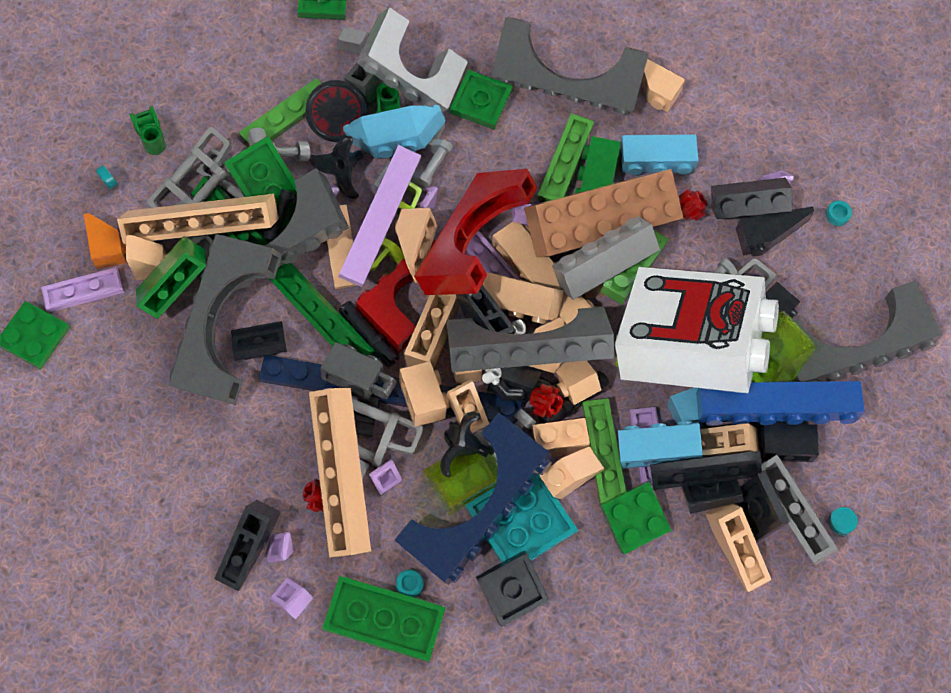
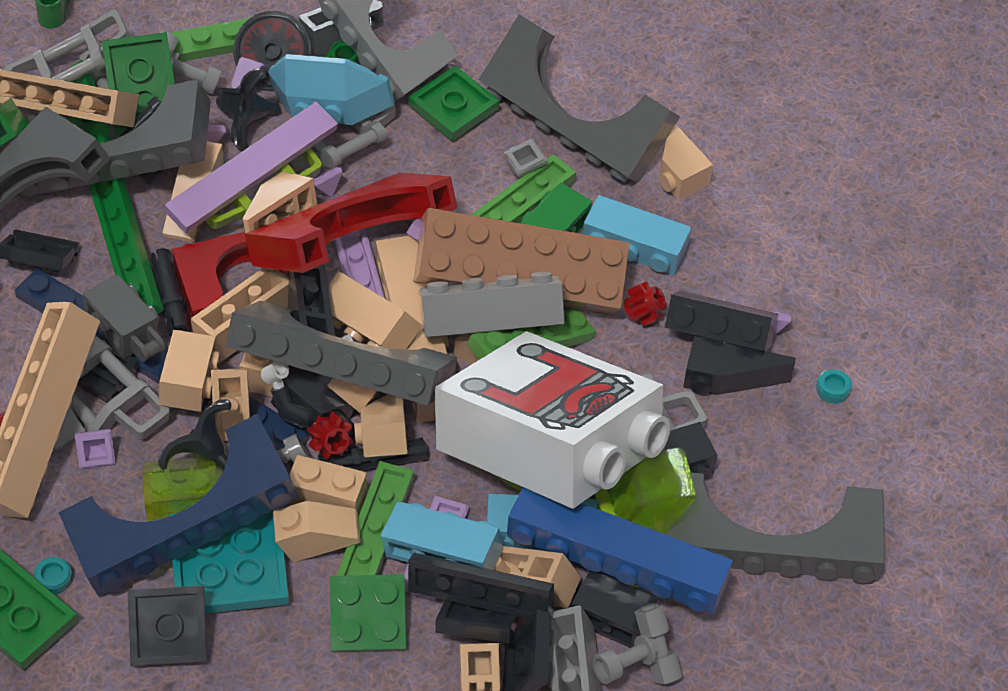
camera: 25 degrees right, 15 degrees down
none -> lavender slope [231,57,269,89]
none -> light grey slope [504,138,548,177]
none -> light grey bar [592,604,682,684]

